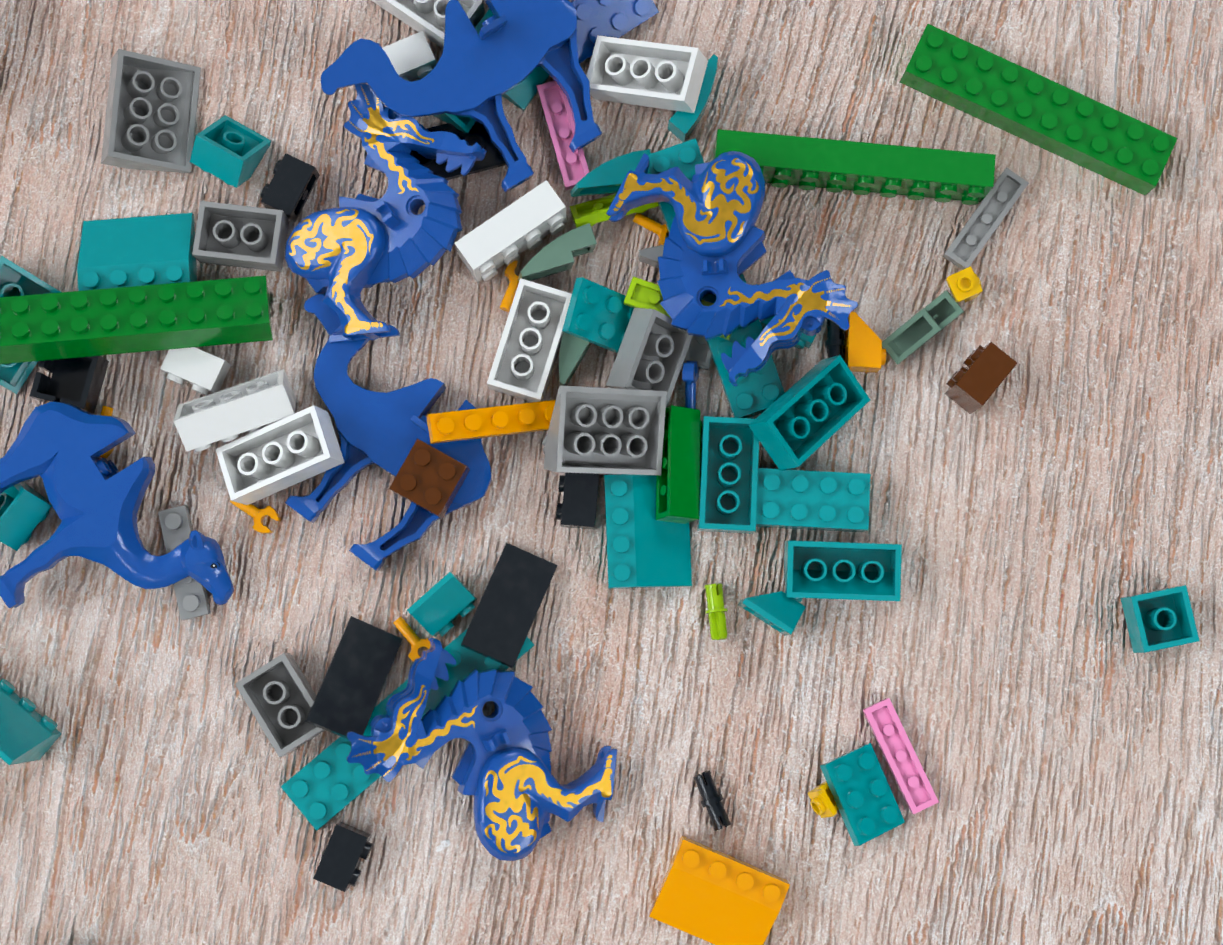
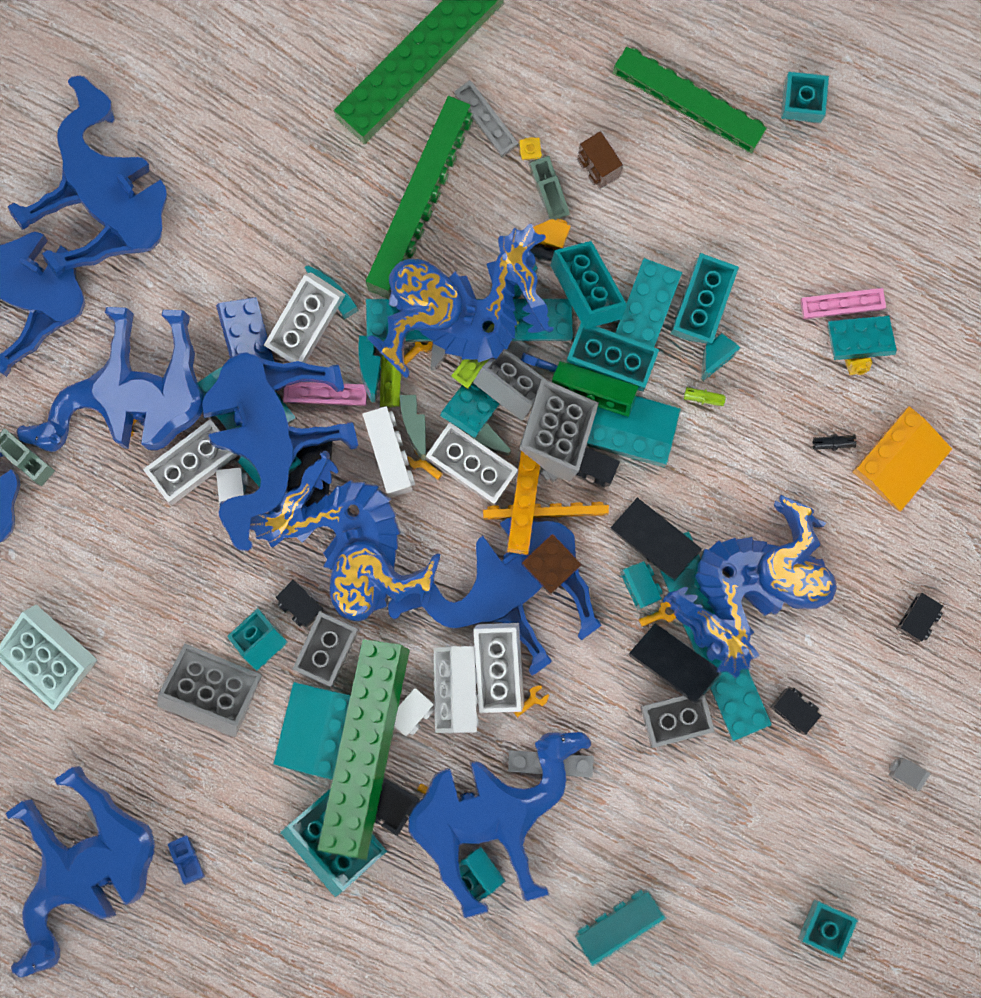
camera: 70 degrees left, 0 degrees up
none -> light orange plate [483,502,609,520]
none -> green brick [613,46,767,154]

